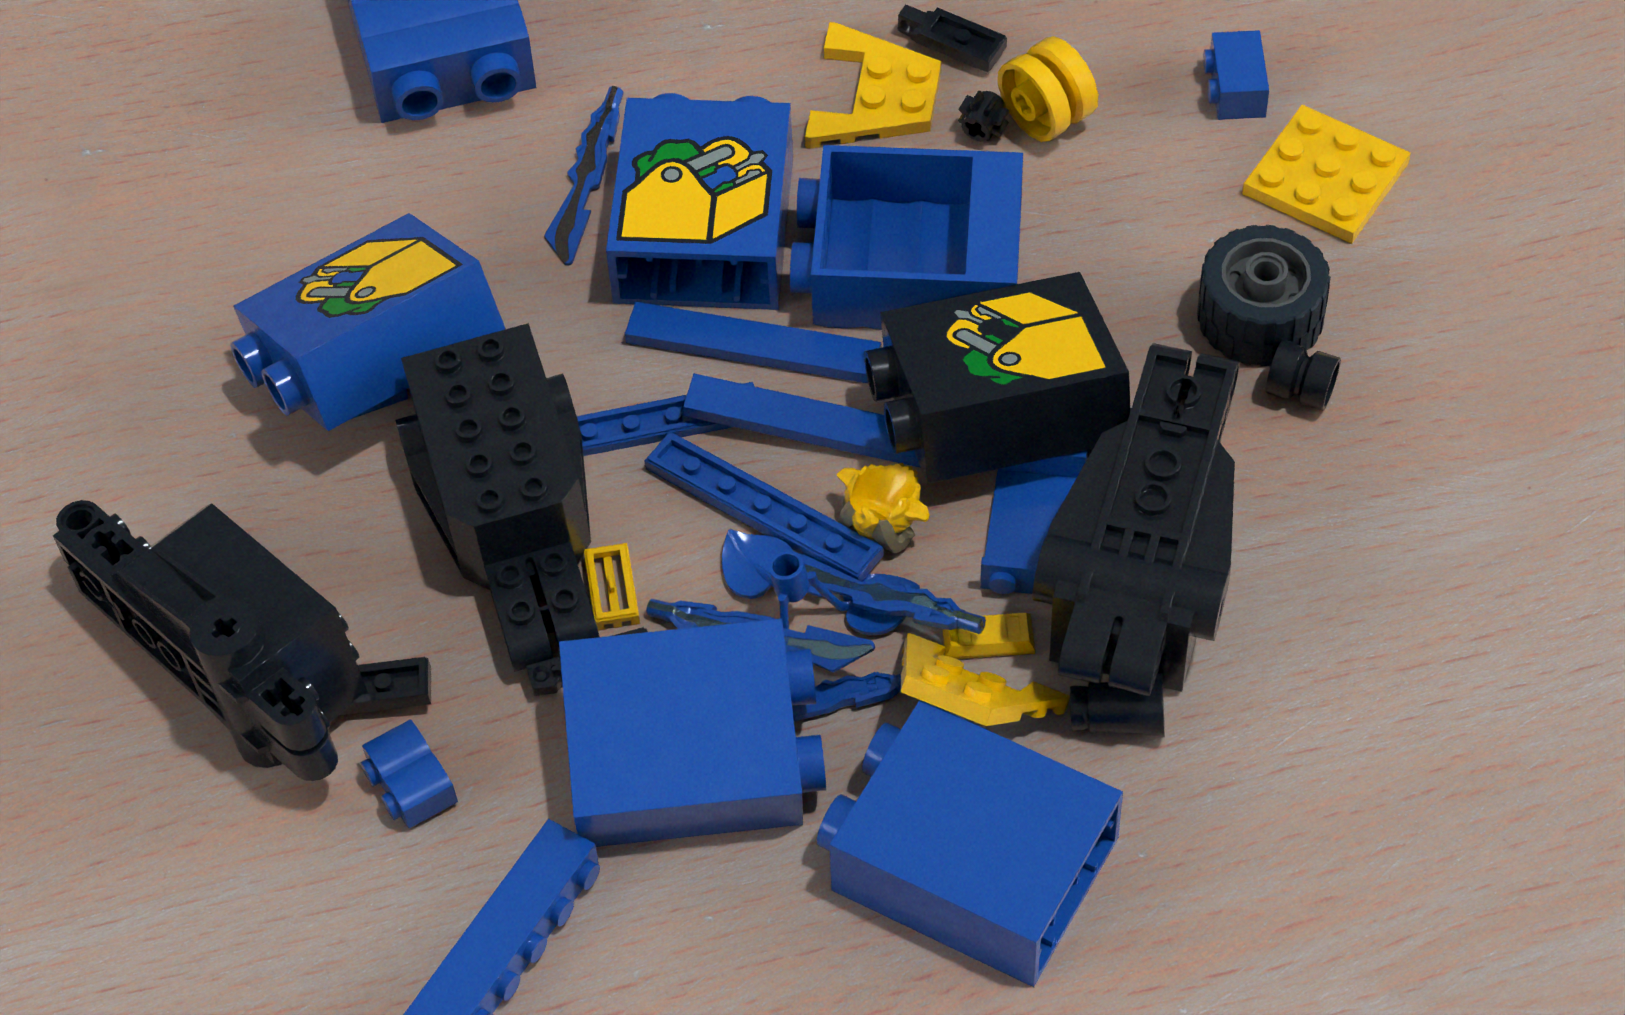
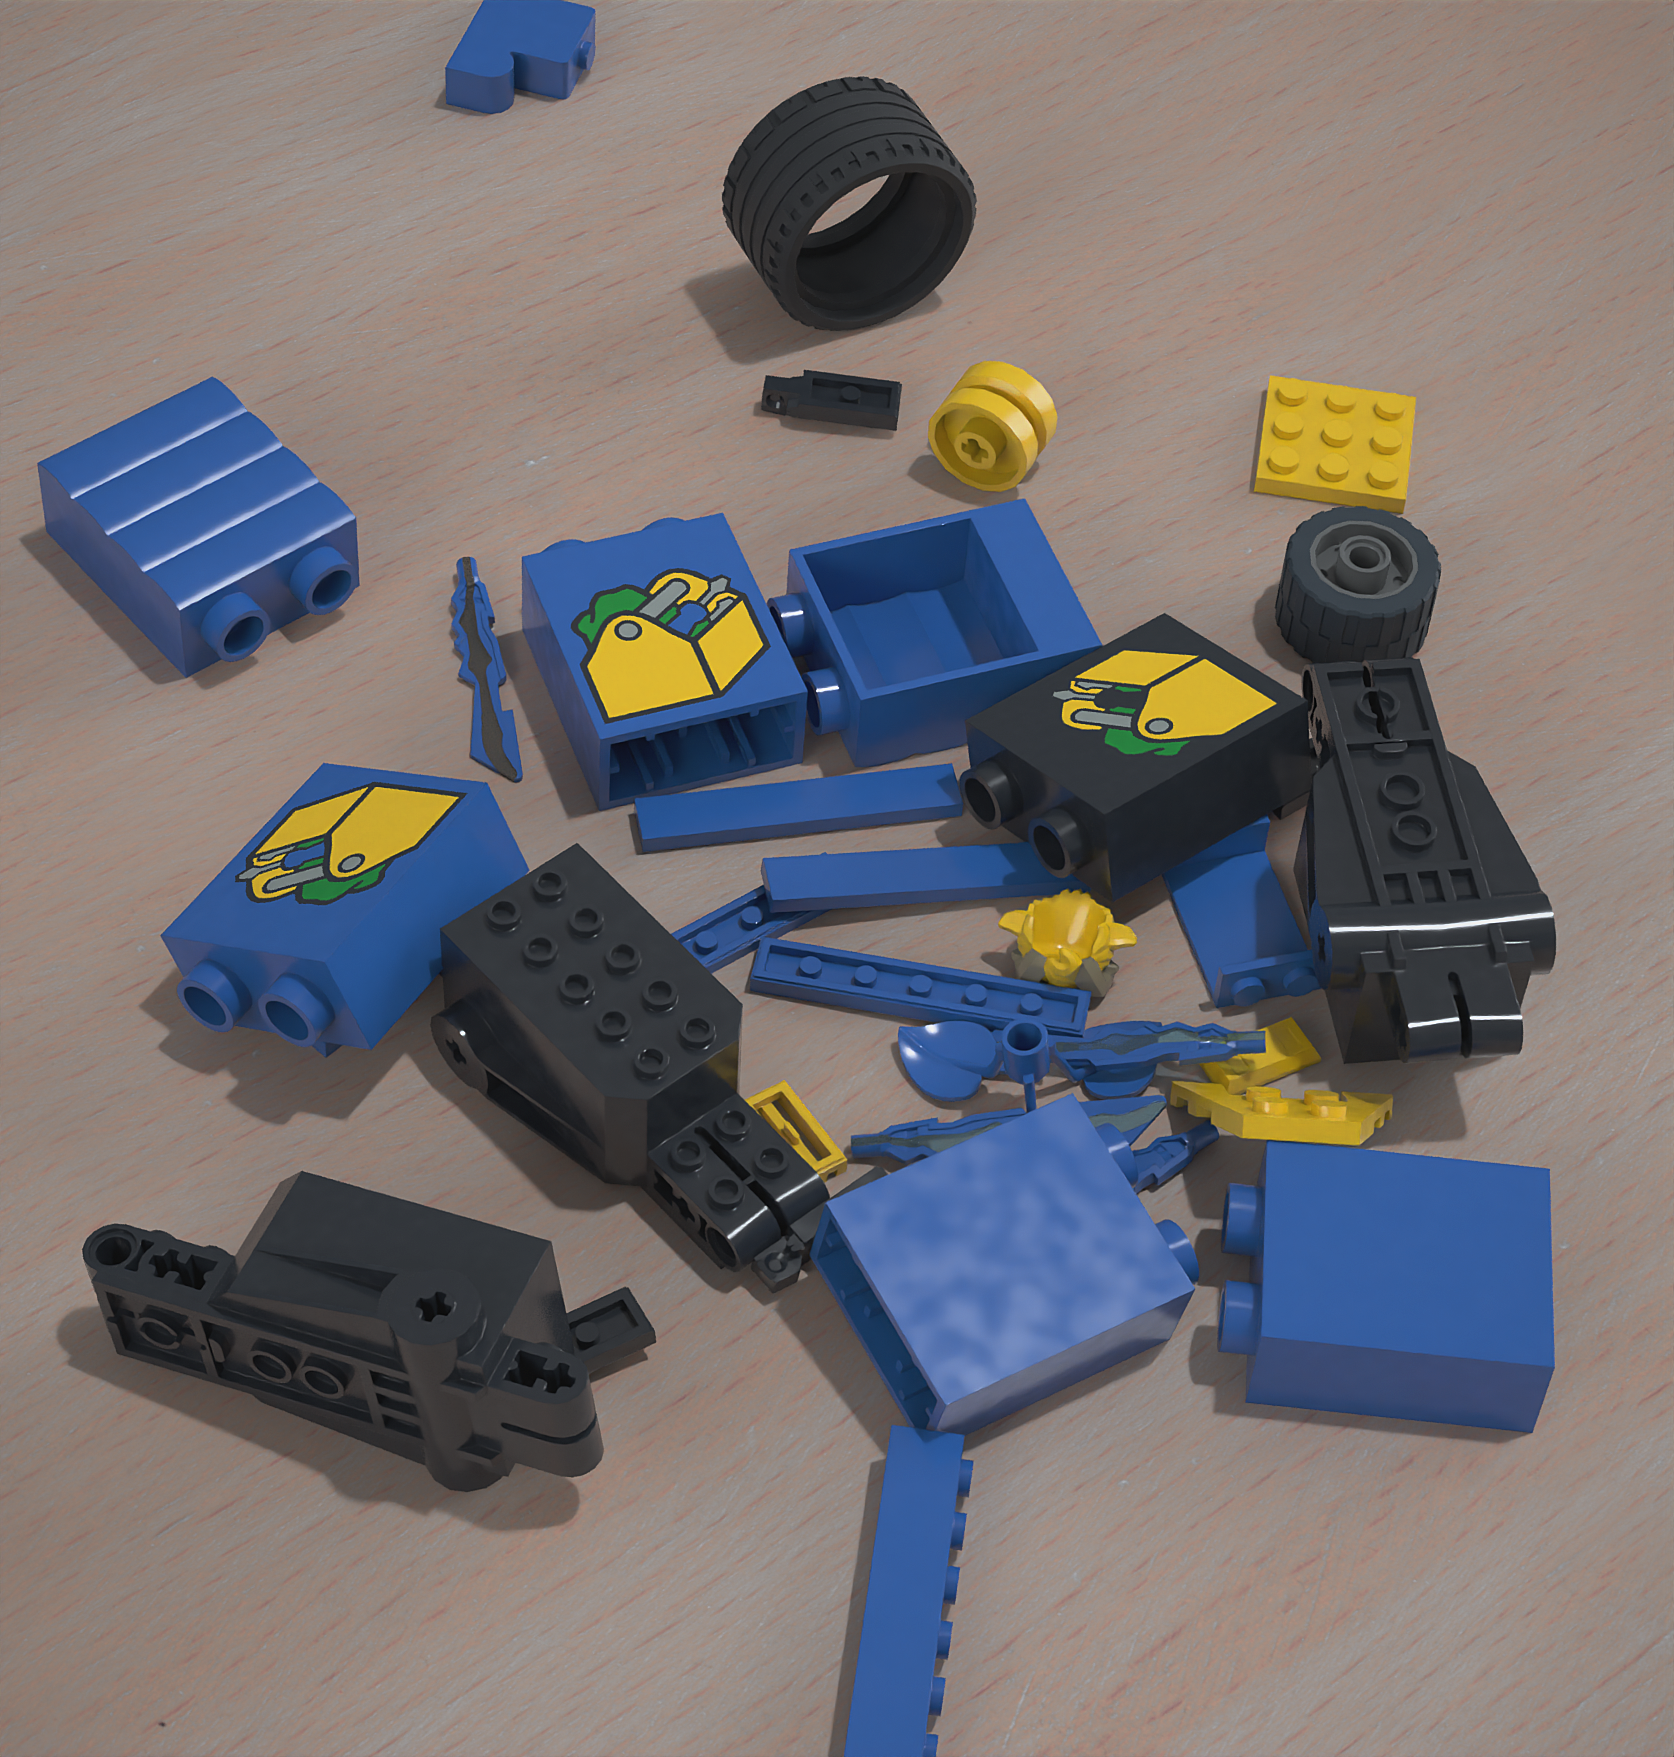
camera: 30 degrees left, 5 degrees down
blue brick [360,719,458,828] -> none
yellow wing [805,22,941,149] -> none
black gear [958,91,1009,141] -> none
black plant [1070,673,1165,738] -> none
blue brick [1203,30,1269,120] -> none
black wheel [1265,340,1341,411] -> none

